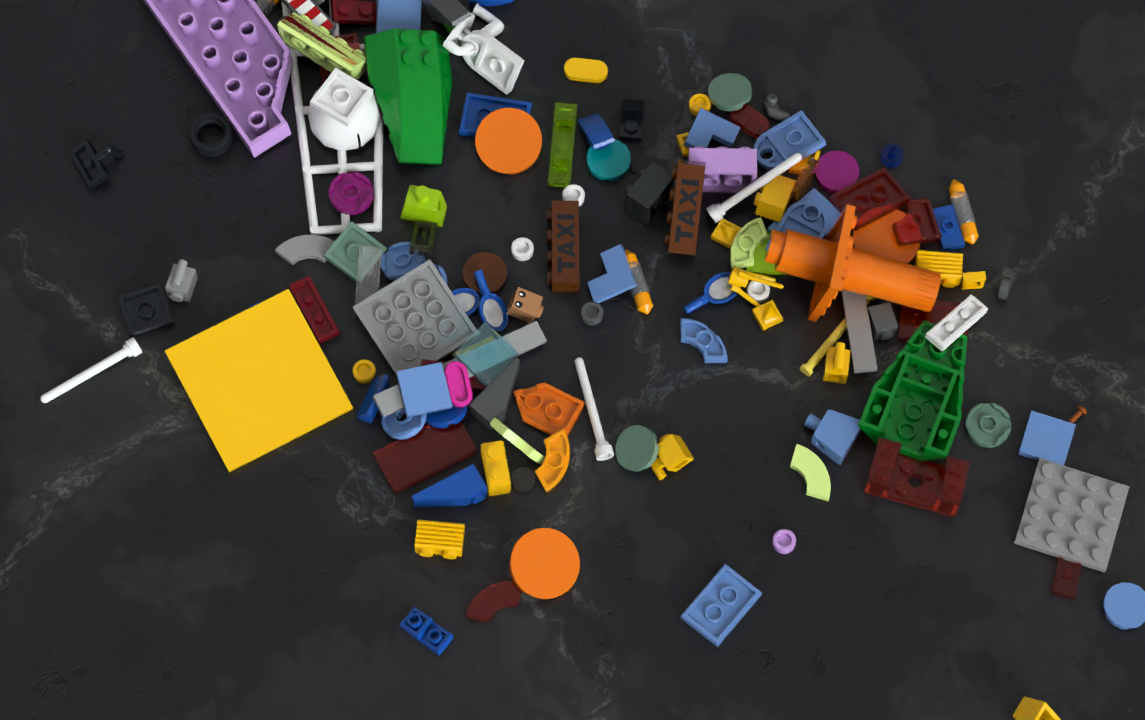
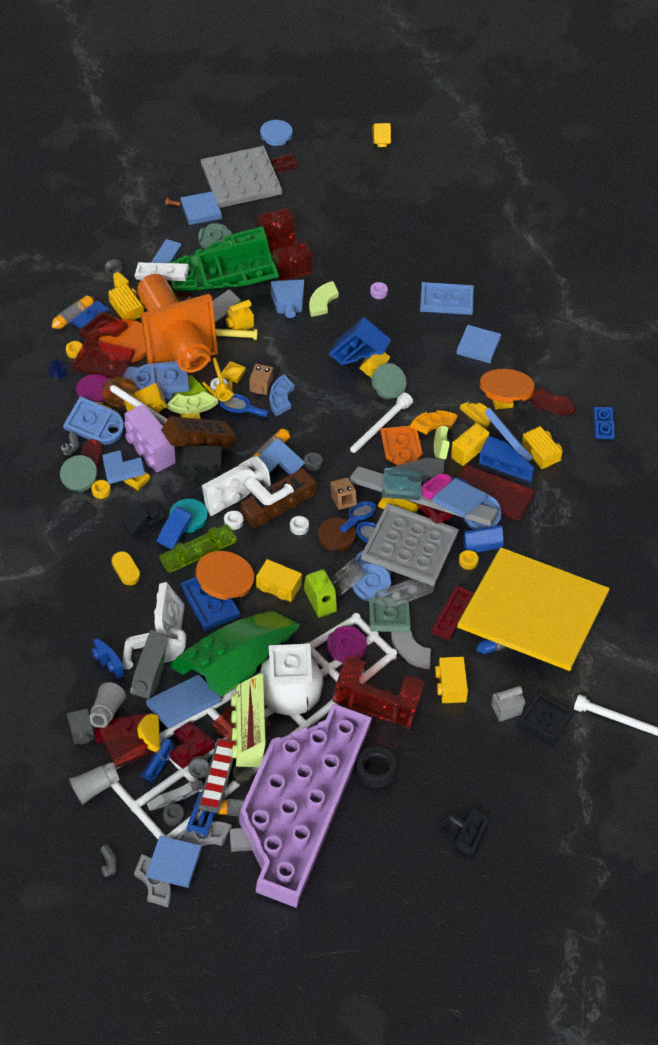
camera: 125 degrees left, 15 degrees down
none -> yellow tile [66,341,84,359]
none -> medium blue tile [151,239,182,263]
none -> white plate [202,456,294,516]
none -> medium nougat brick [249,364,273,395]
none -> yellow brick [256,559,302,602]
none -> blue wedge [328,317,391,365]
none -> clear red plate [332,655,425,728]
none -> yellow brick [435,657,468,703]
none -> medium blue tile [457,325,501,363]
none -> yellow tile [460,402,491,429]
none -> medium blue tile [485,408,533,462]

